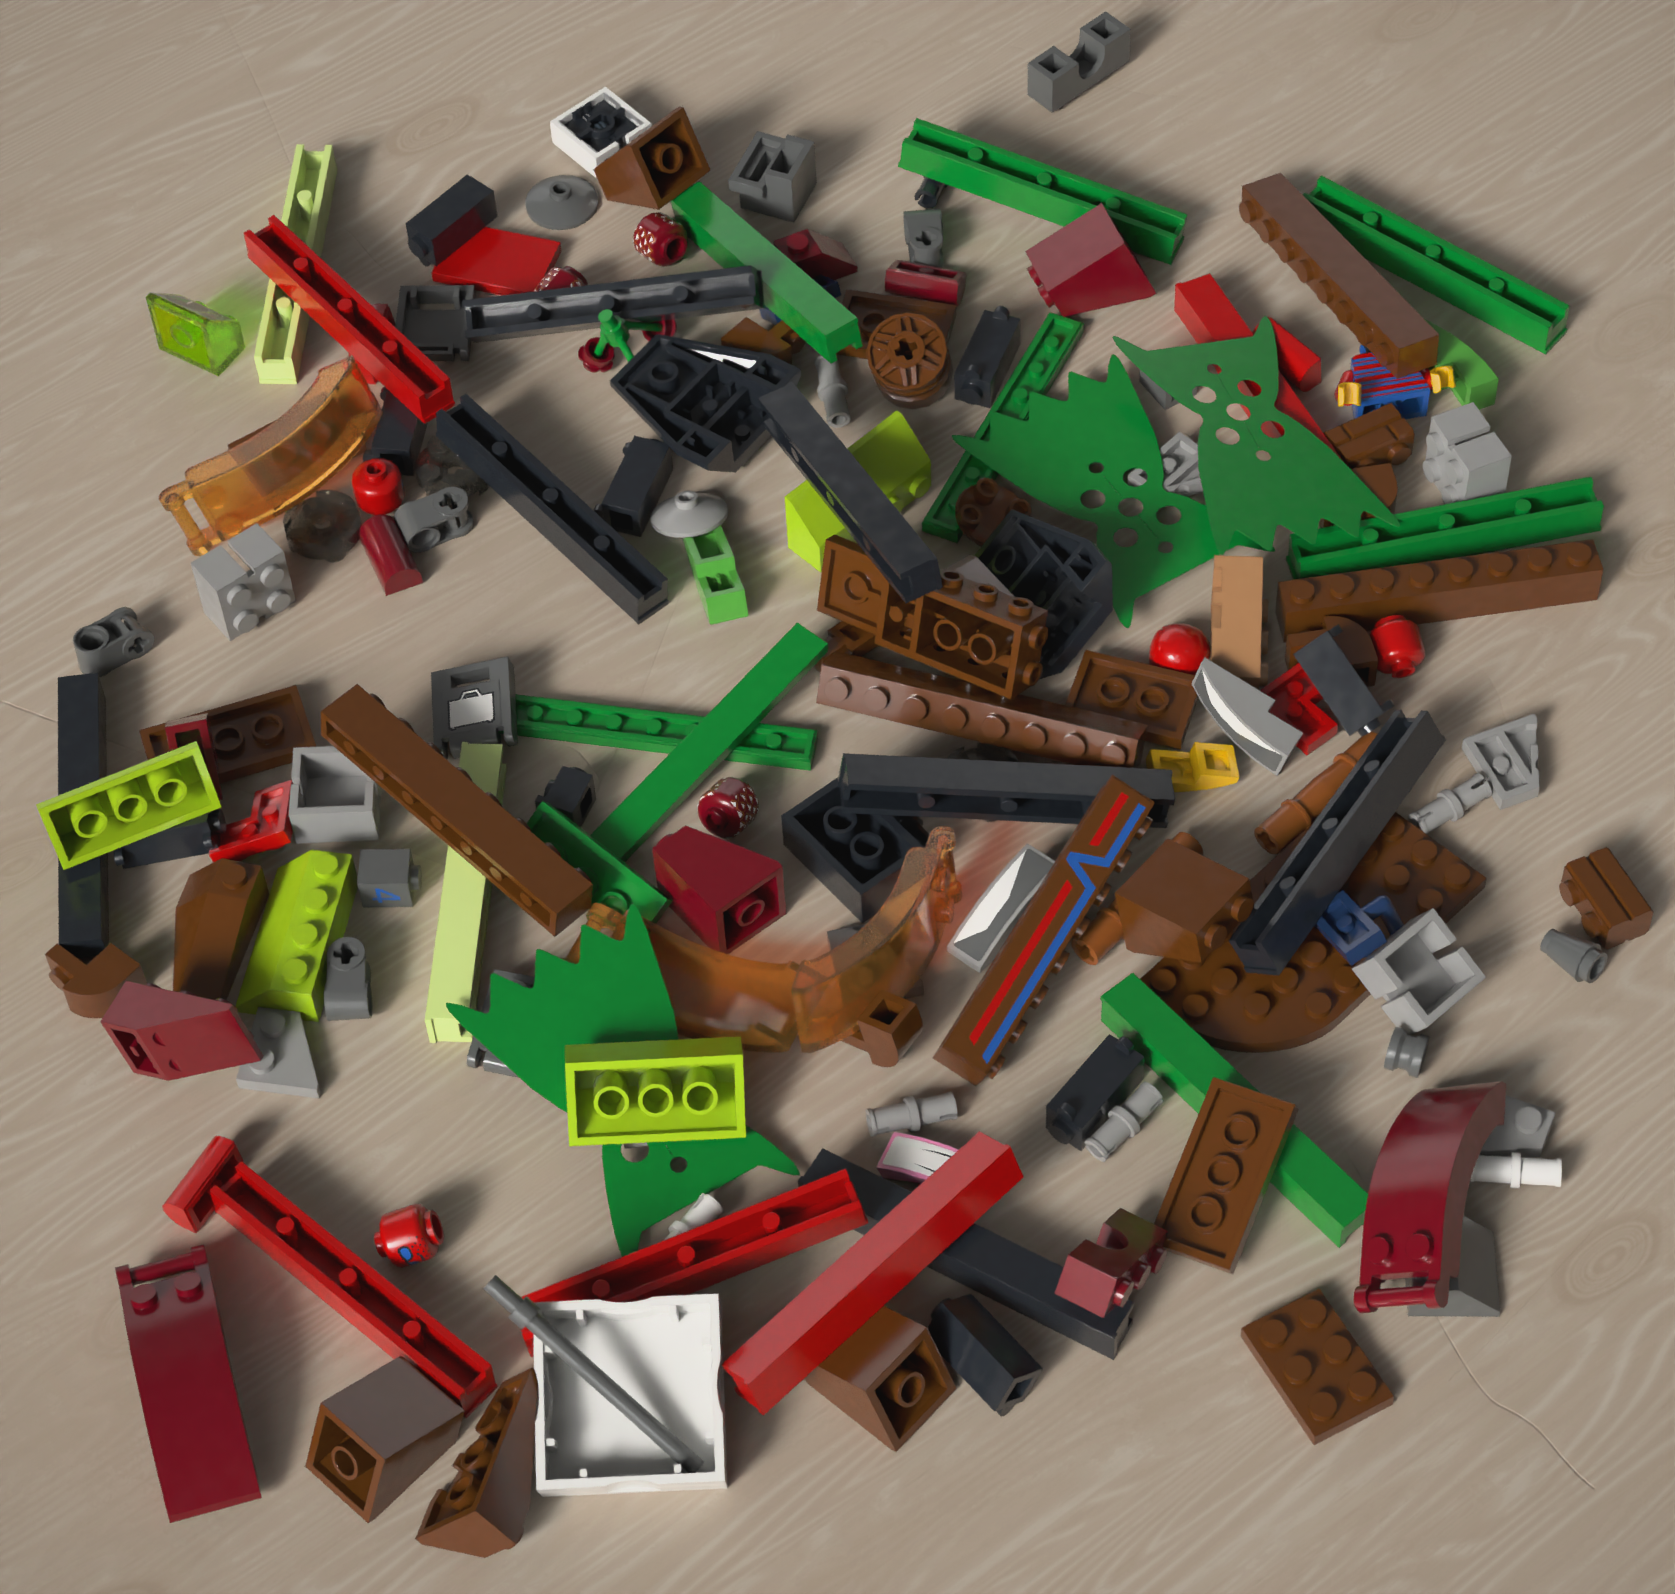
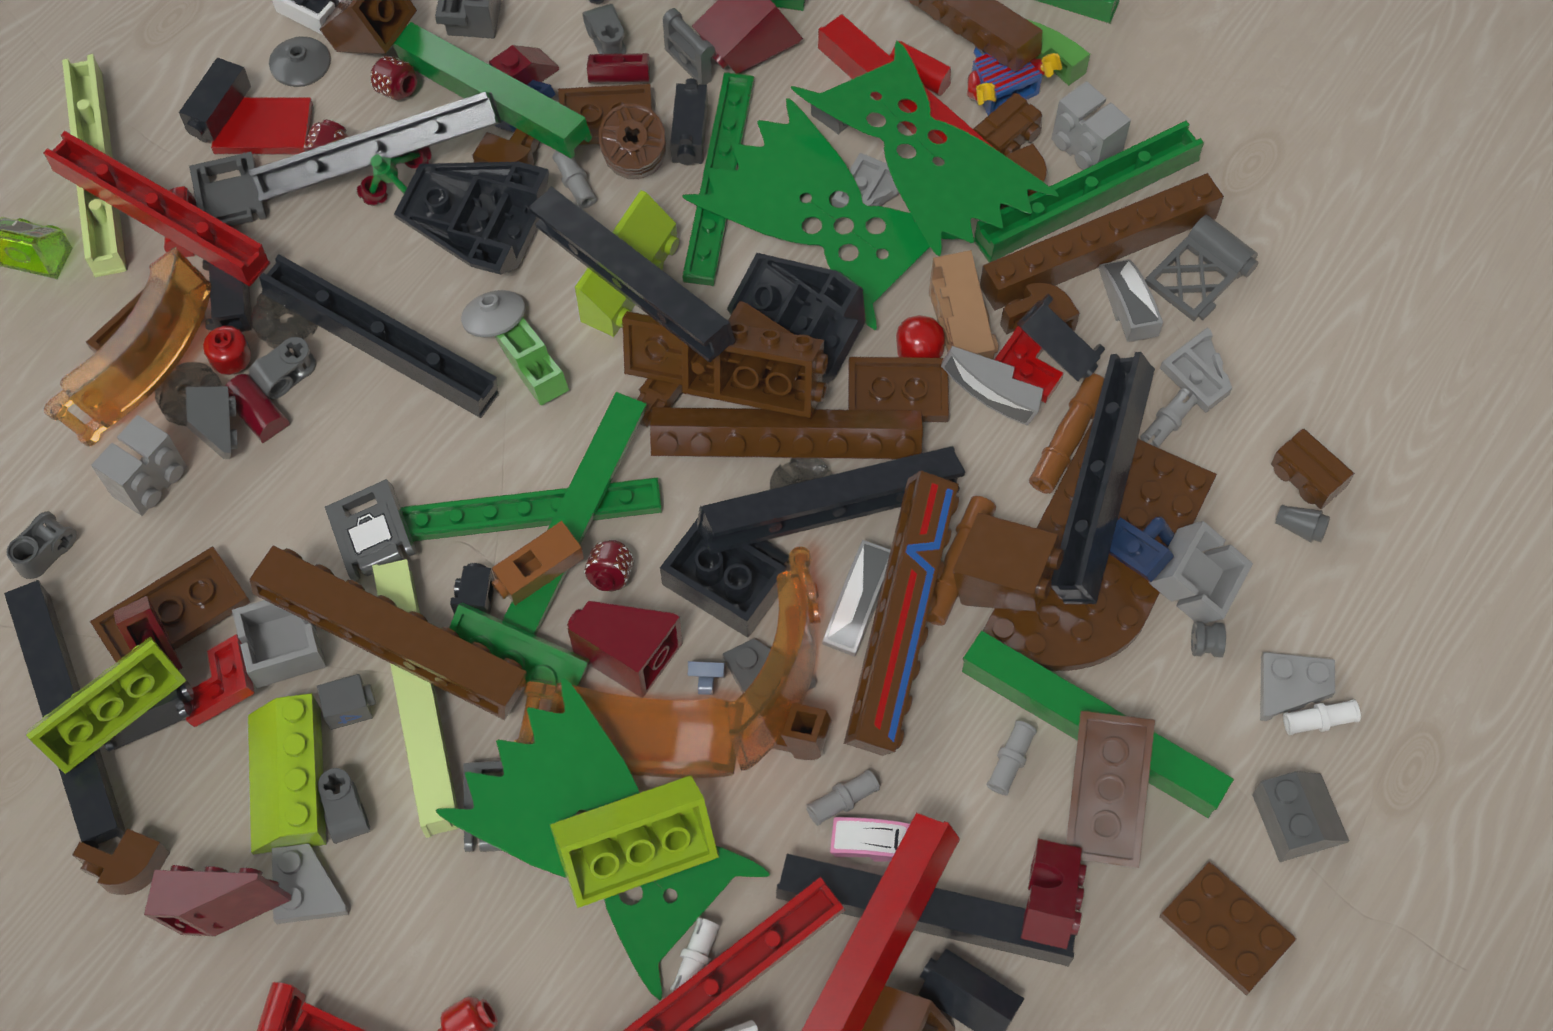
camera: 20 degrees left, 10 degrees up
reddish brown wedge [173,858,269,1000] -> none
black brick [593,435,673,537] -> none
reddish brown dish [955,478,1032,547] -> none
black brick [1046,1034,1145,1151] -> none
yellow slope [1146,742,1240,792] -> none
dark red windscreen [1354,1081,1506,1313] -> none
red head [1369,615,1425,678] -> none
none -> dark grey slope [186,386,237,459]
none -> dark orange brick [492,521,584,605]
none -> dark grey plate [663,8,715,85]
none -> sand blue tile [688,661,725,695]
none -> slope [1099,259,1163,342]
none -> dark grey piece [1145,215,1259,322]

